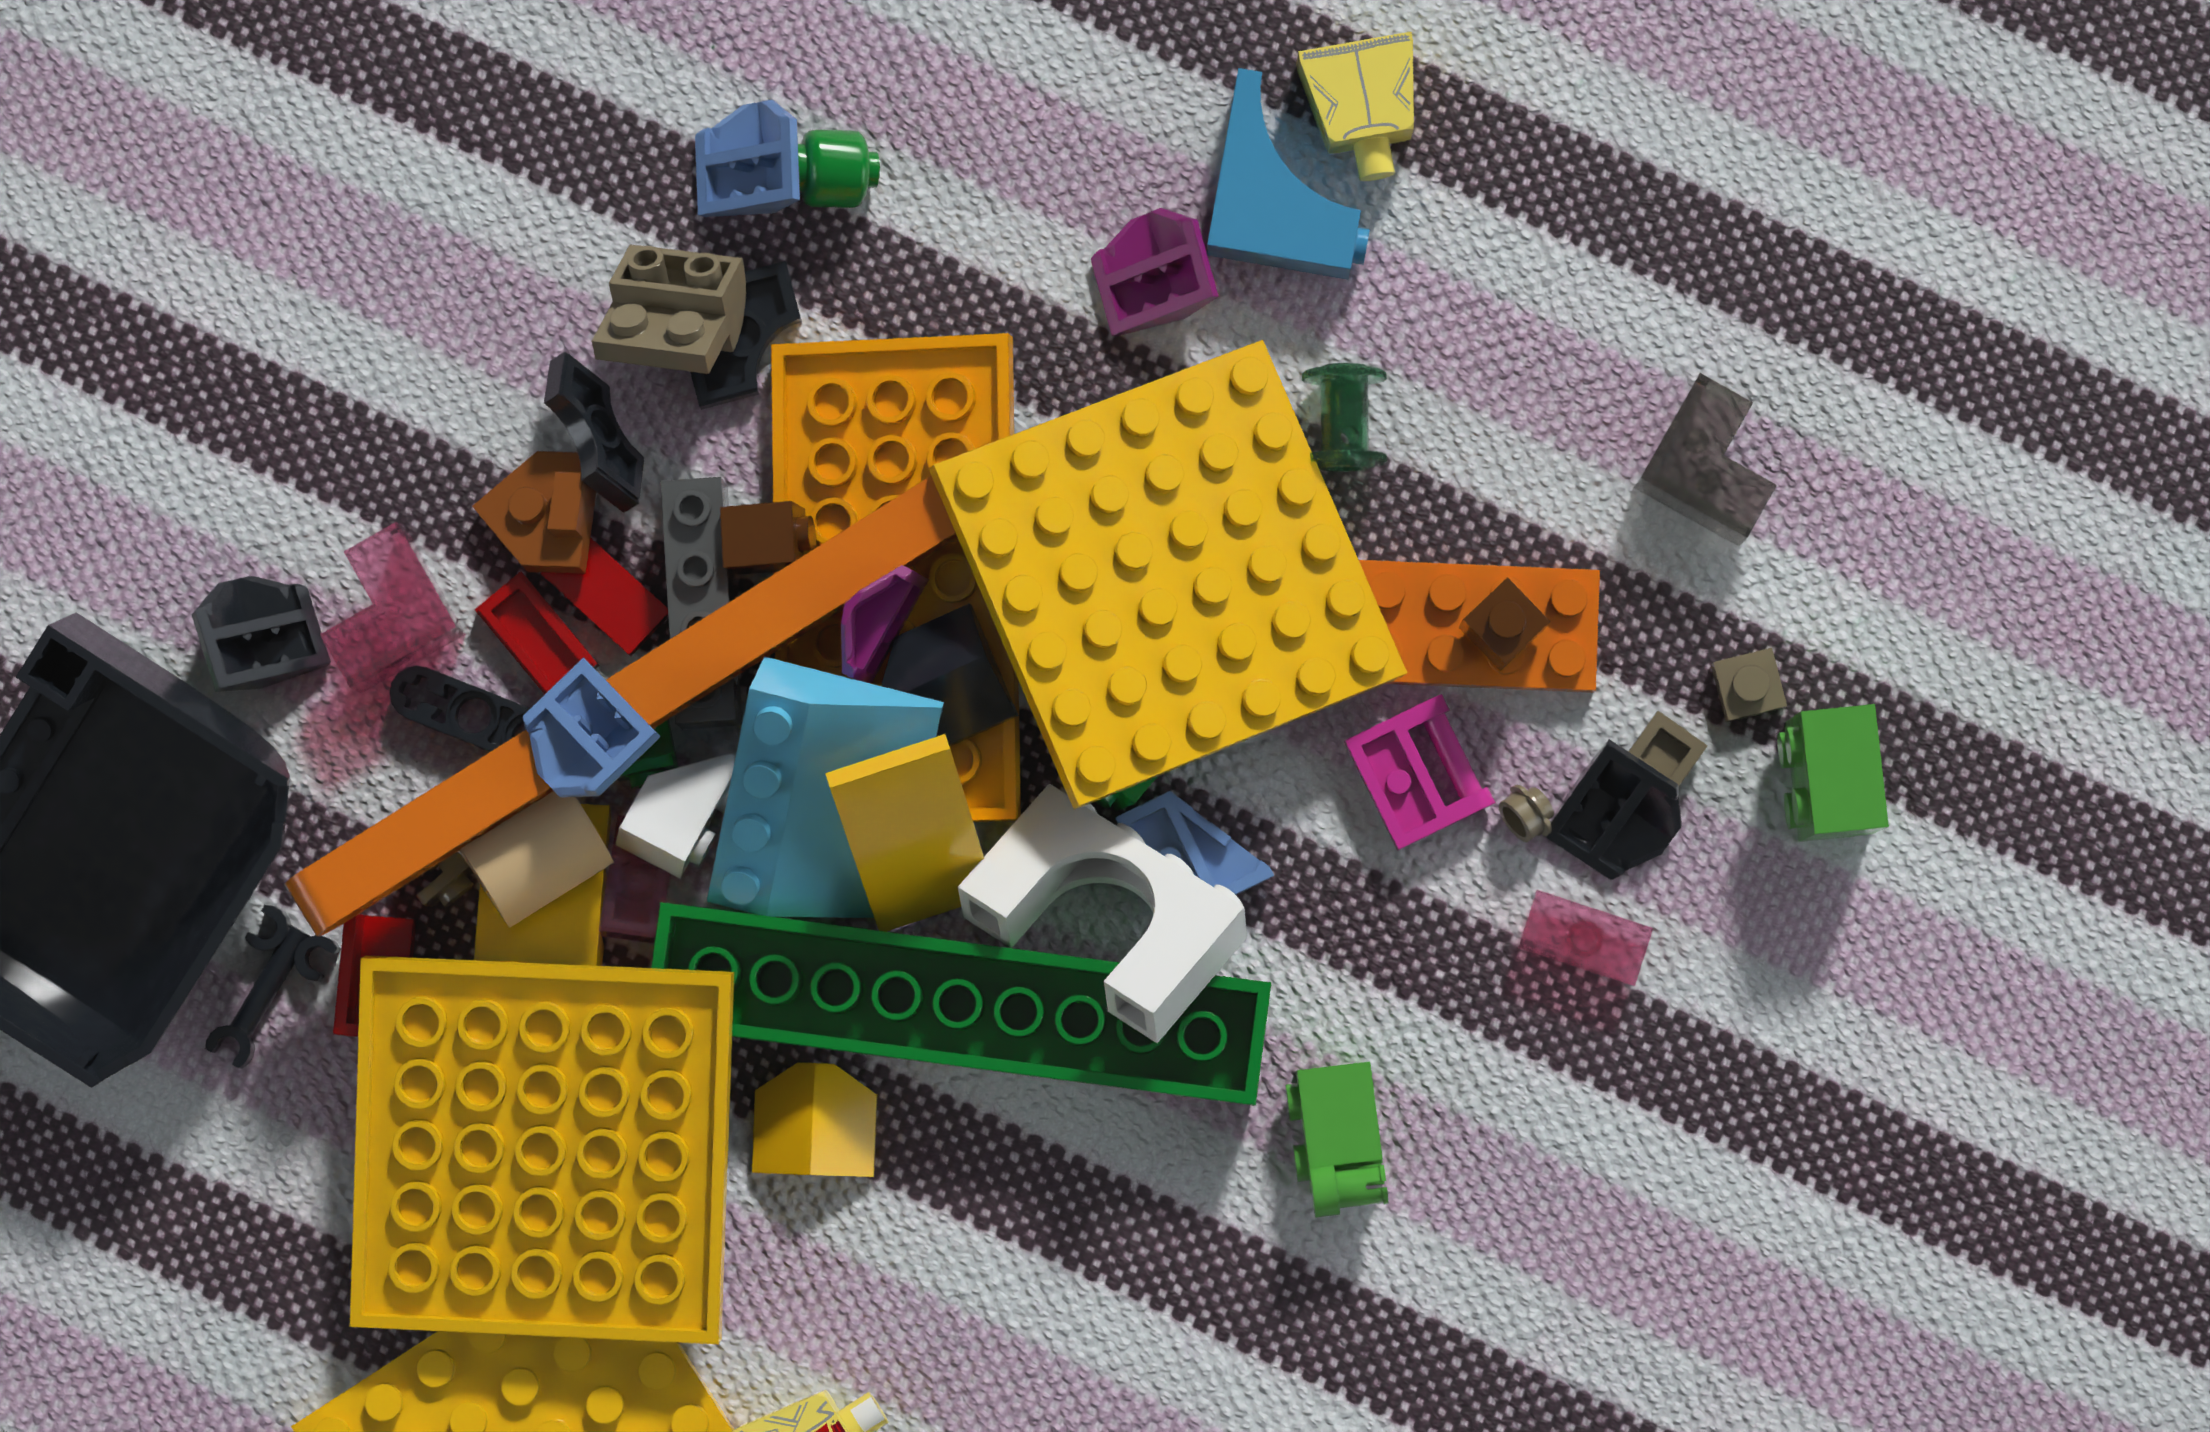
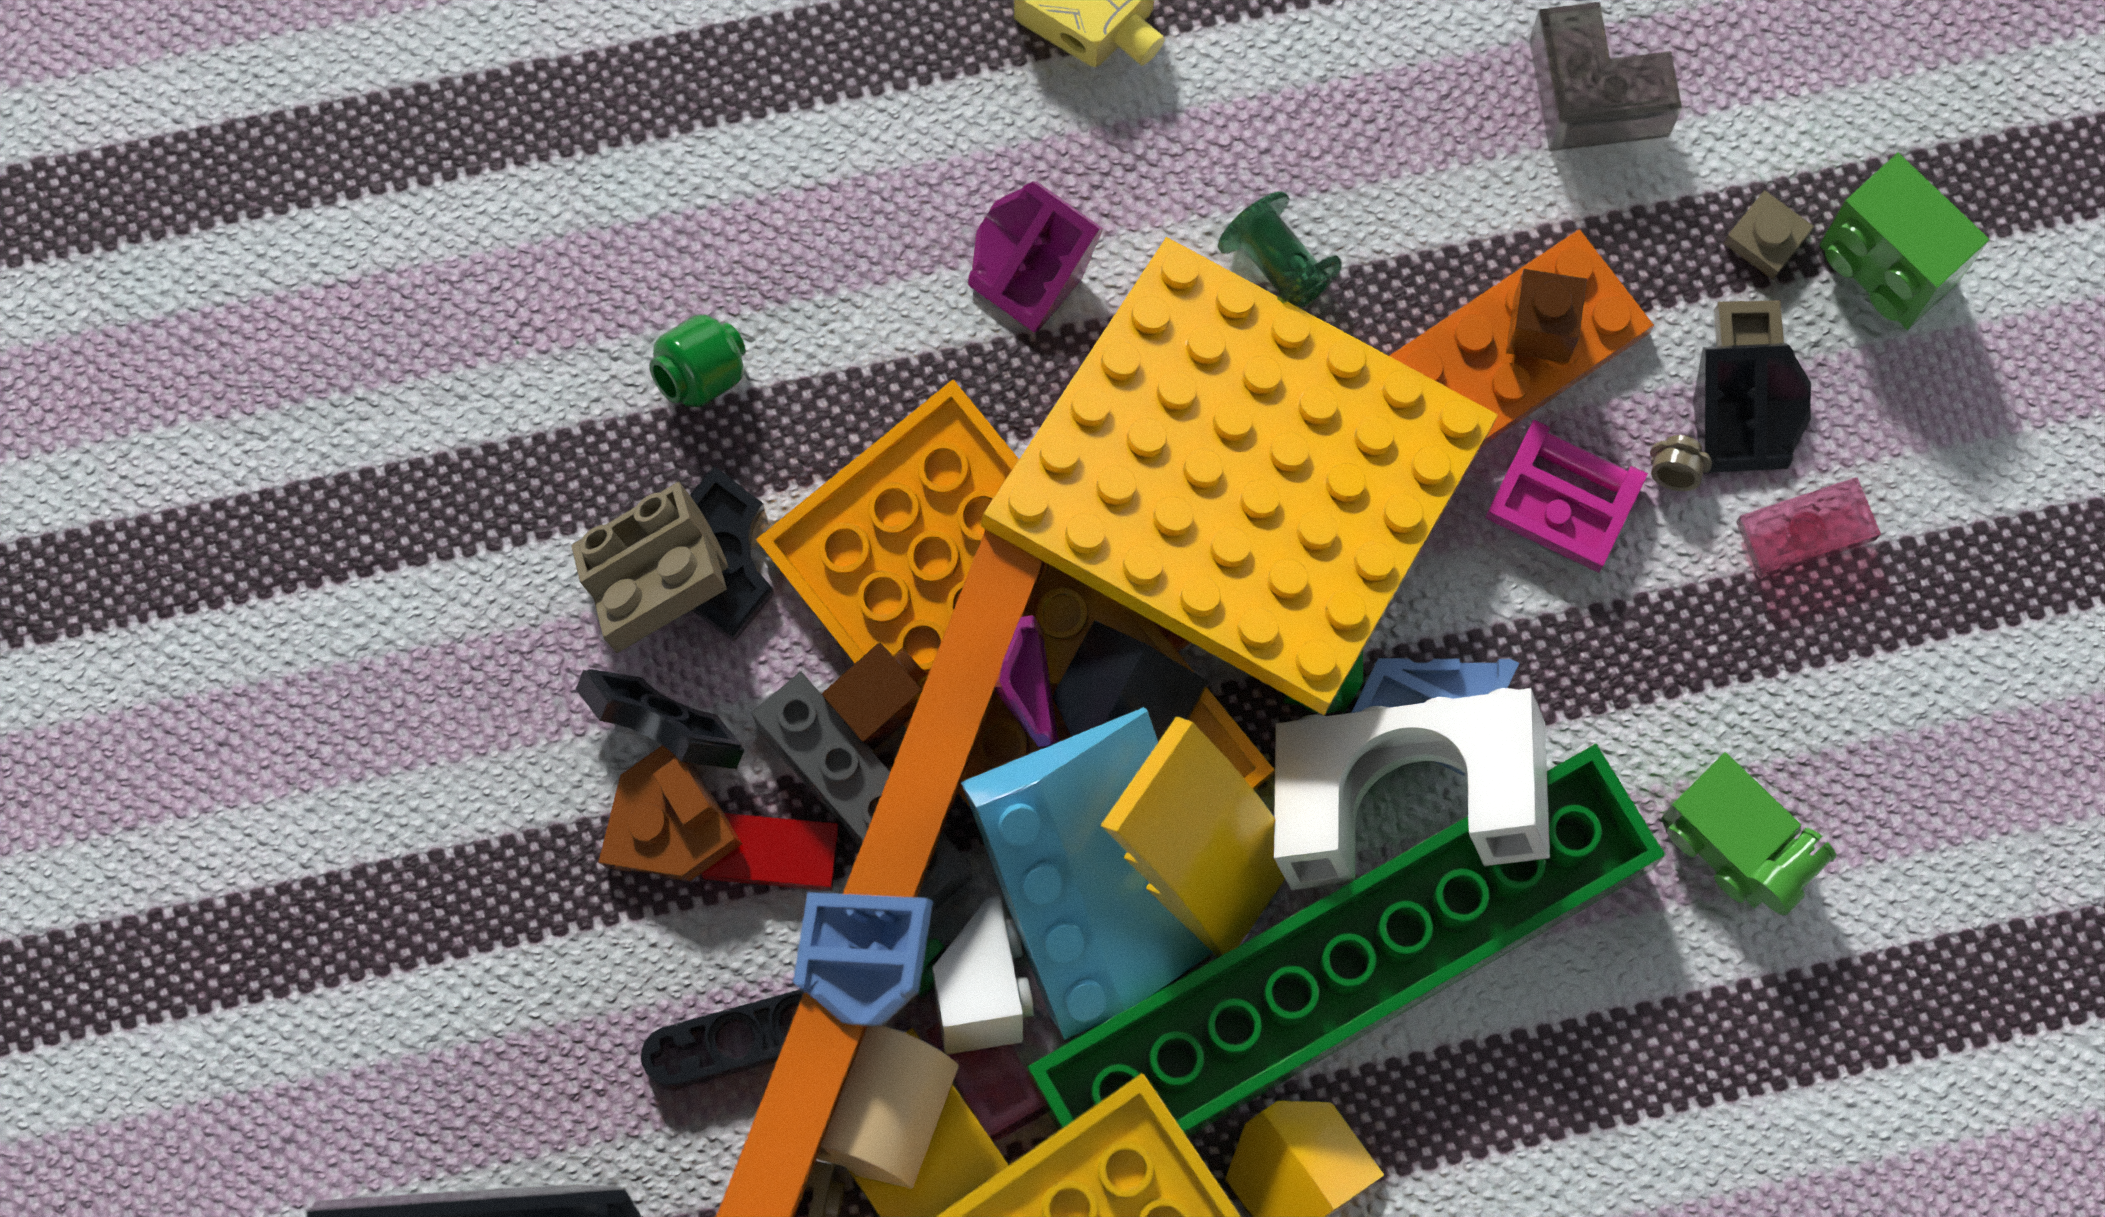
camera: 45 degrees left, 10 degrees down
black slope [191,576,331,692] -> none
clear pink panel [320,522,466,693] -> none
red tile [474,571,600,695] -> none
medium blue slope [695,100,800,217] -> none
dark azure arch [1207,68,1370,280] -> none

